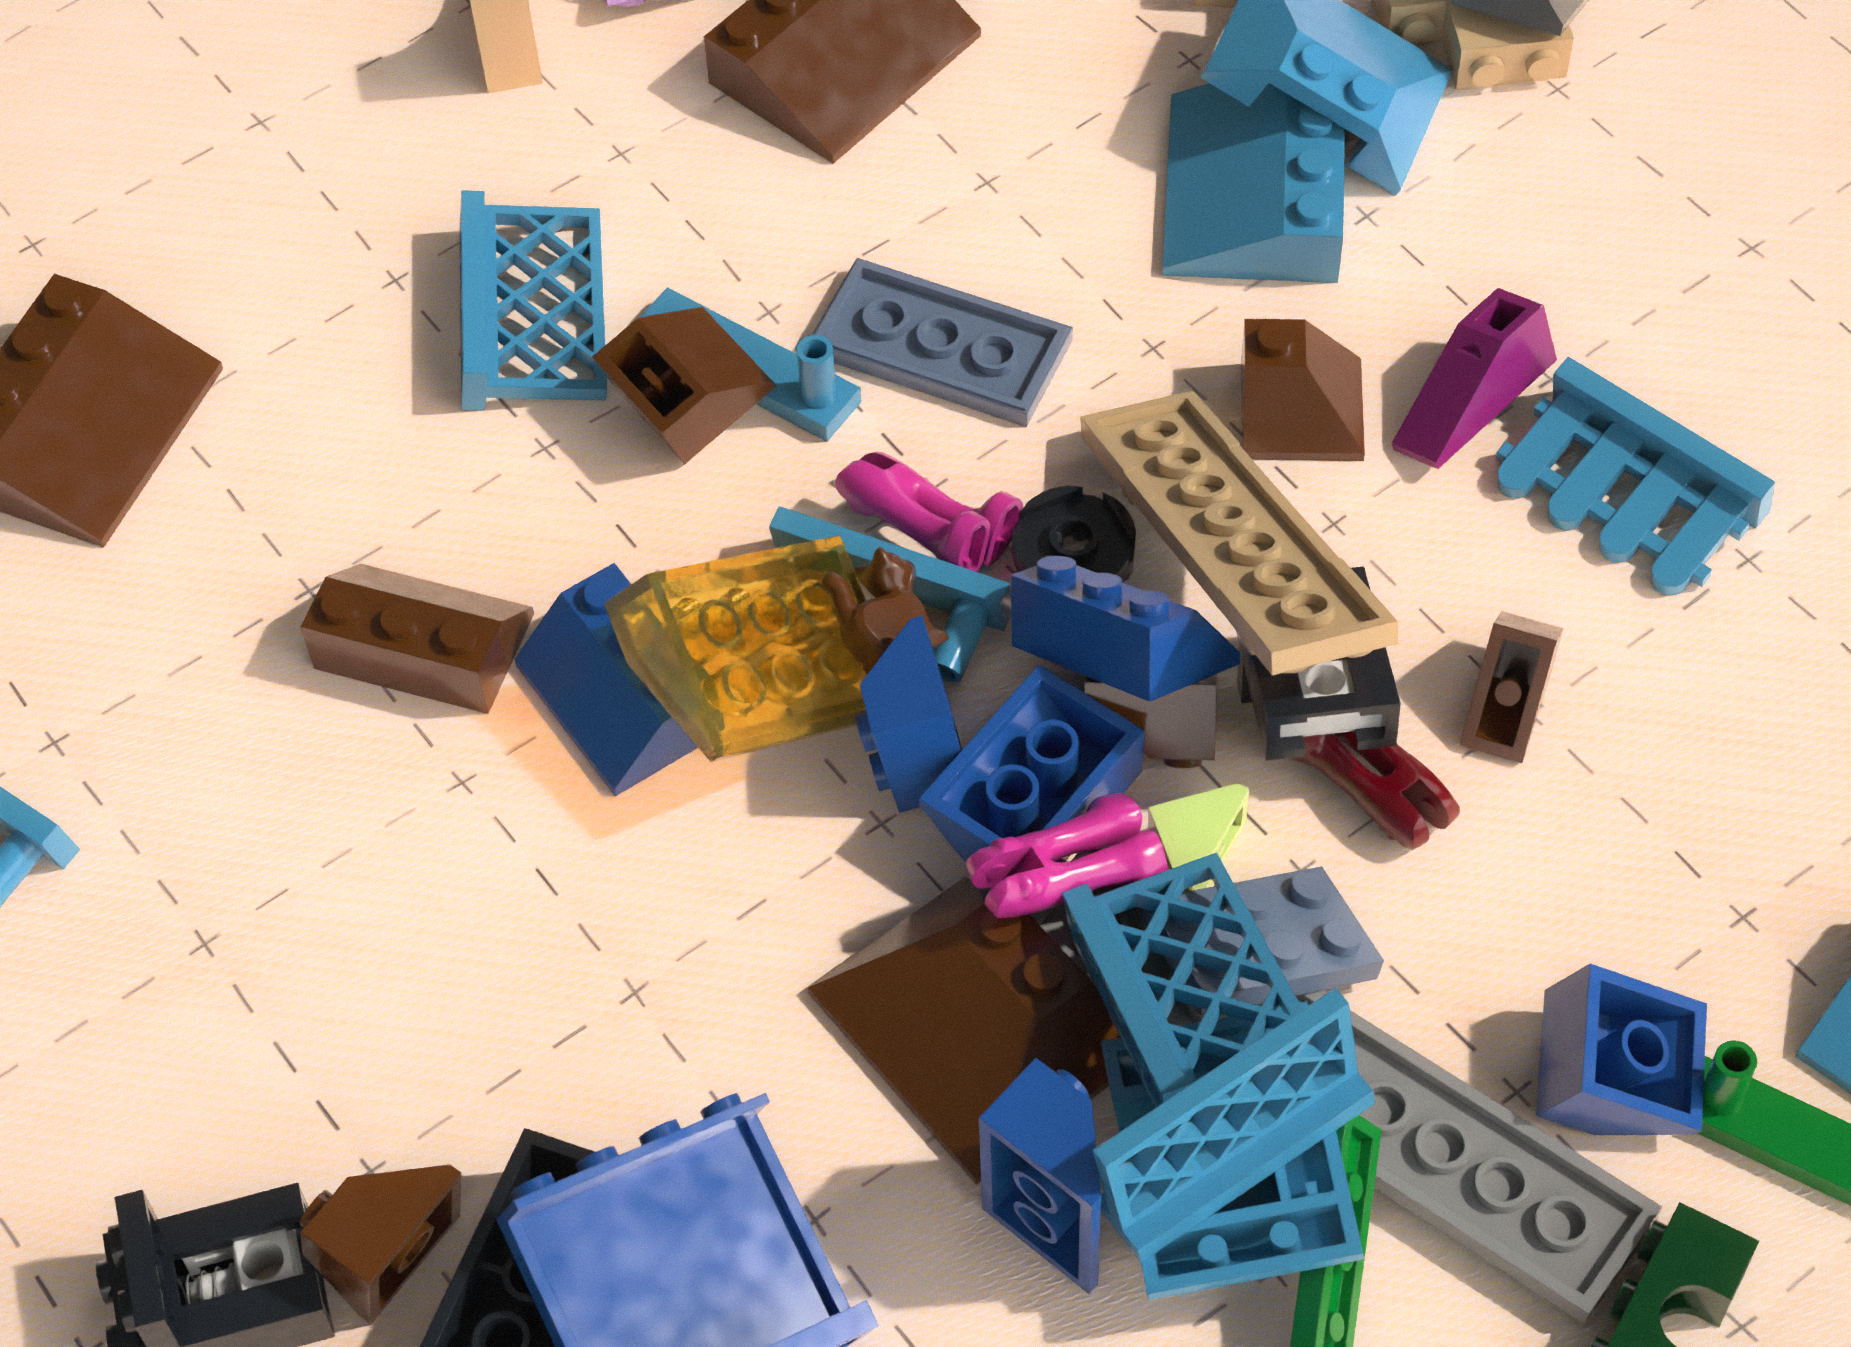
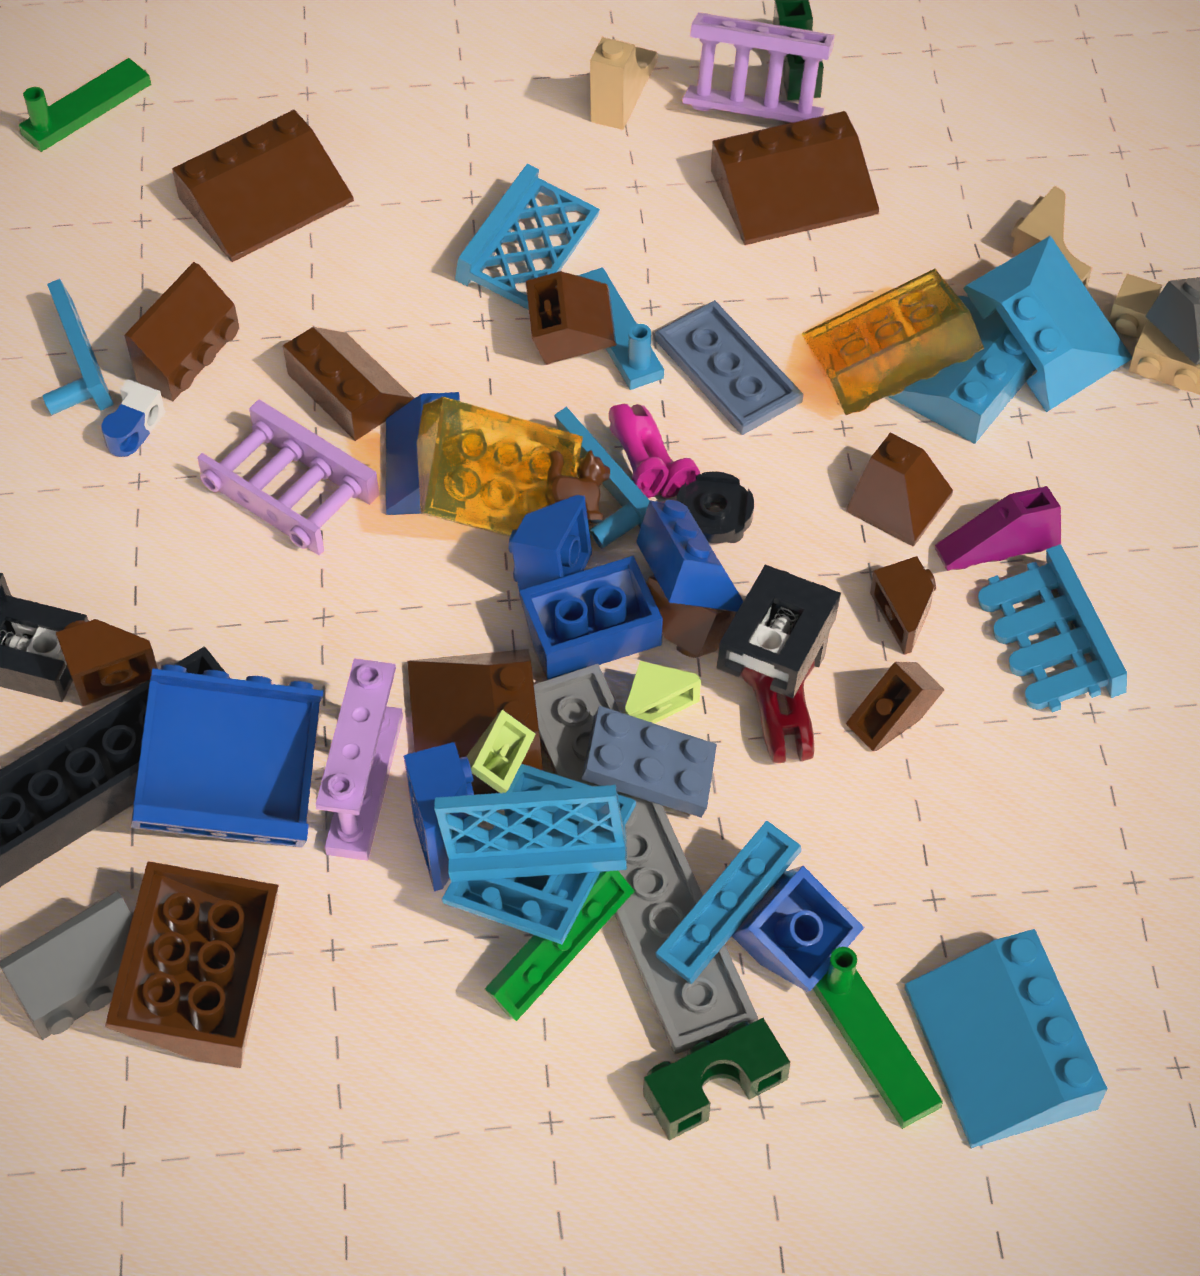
camera: 30 degrees right, 0 degrees up
dark pink piece [966,793,1168,918] -> none
dark azure fence [1062,852,1326,1120] -> none
tan piece [1080,390,1398,675] -> none
none -> leg [101,379,166,457]
none -> reddish brown slope [124,261,240,402]
none -> lavender fence [197,399,380,556]
none -> lavender fence [315,658,403,861]
none -> yellowish green slope [467,710,536,793]
none -> dark azure piece [656,820,802,985]
none -> clear yellow slope [801,268,984,416]
none -> reddish brown slope [870,556,936,655]

